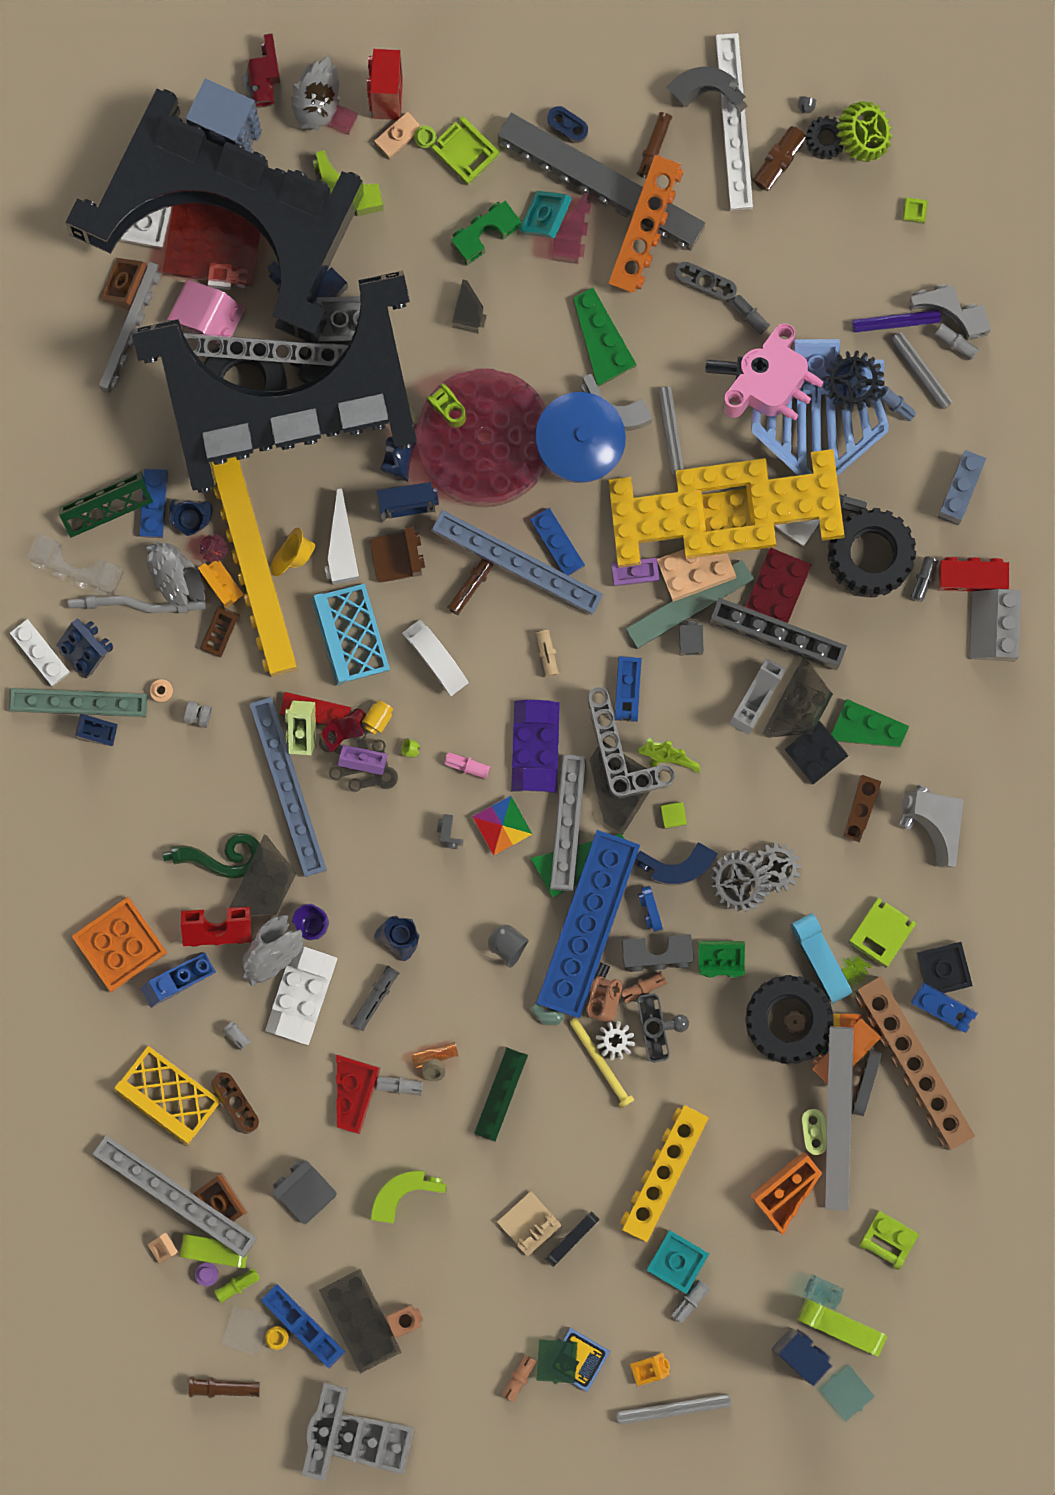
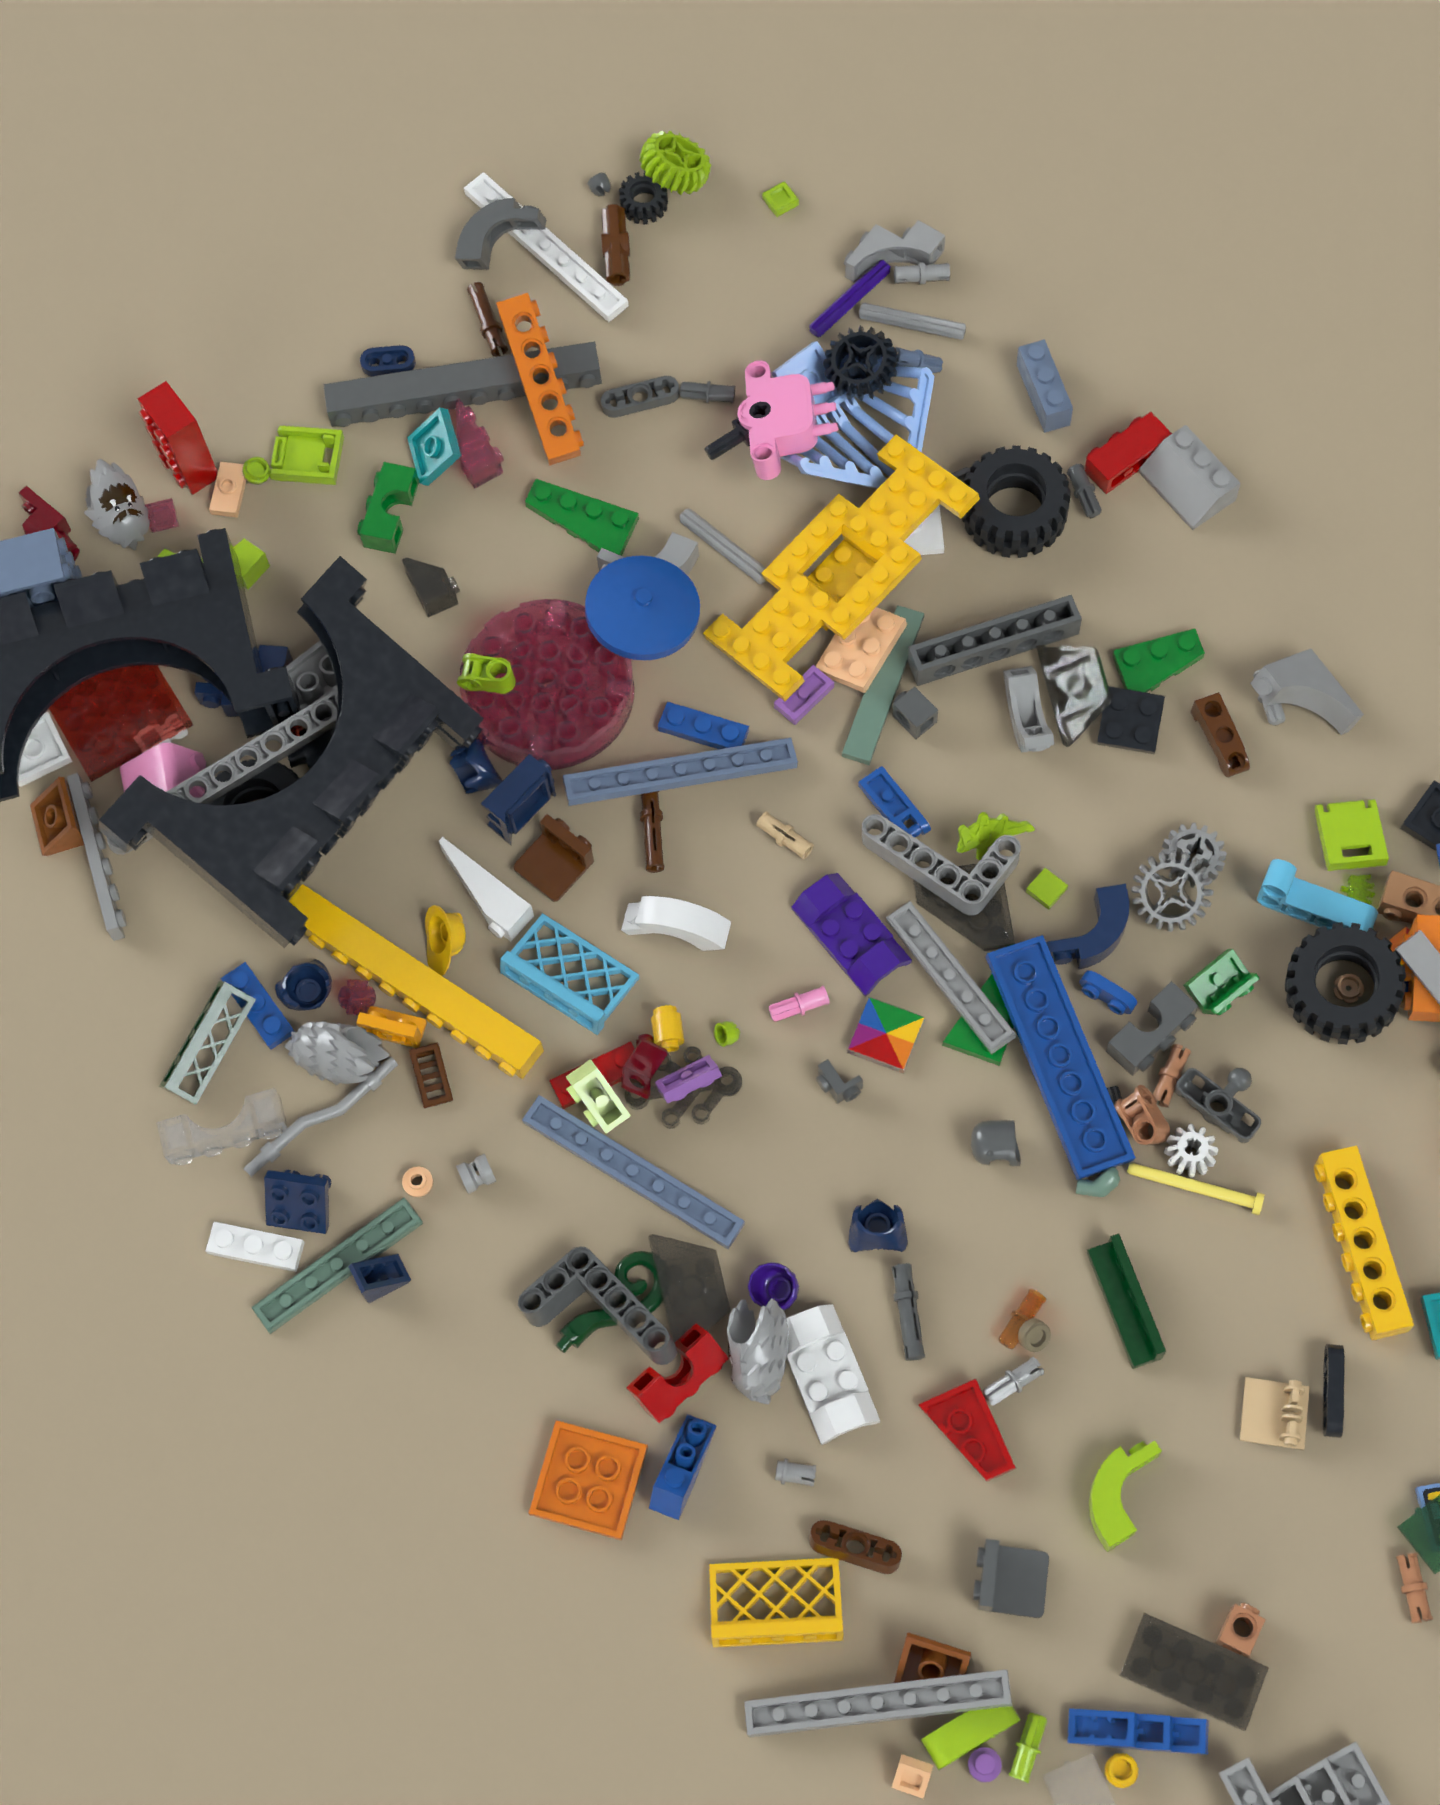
camera: 30 degrees left, 15 degrees down
dark red plate [746,548,812,623] -> none
none -> dark grey beam [518,1246,677,1365]

